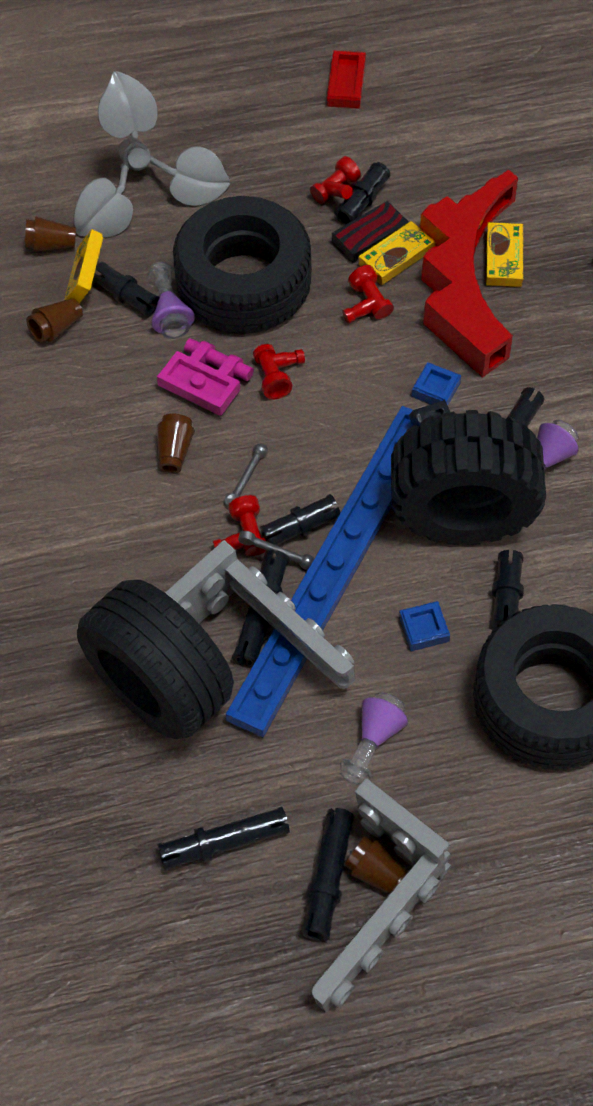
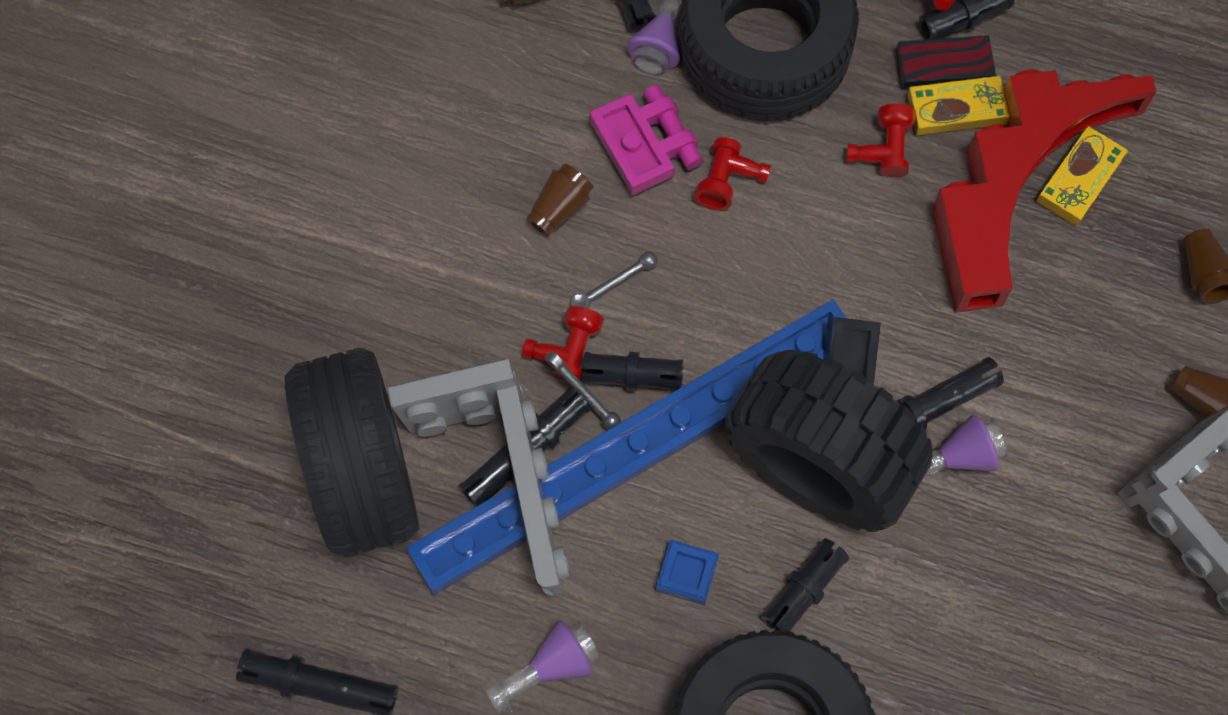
camera: 30 degrees right, 10 degrees up
blue tile [411,362,461,405] -> none

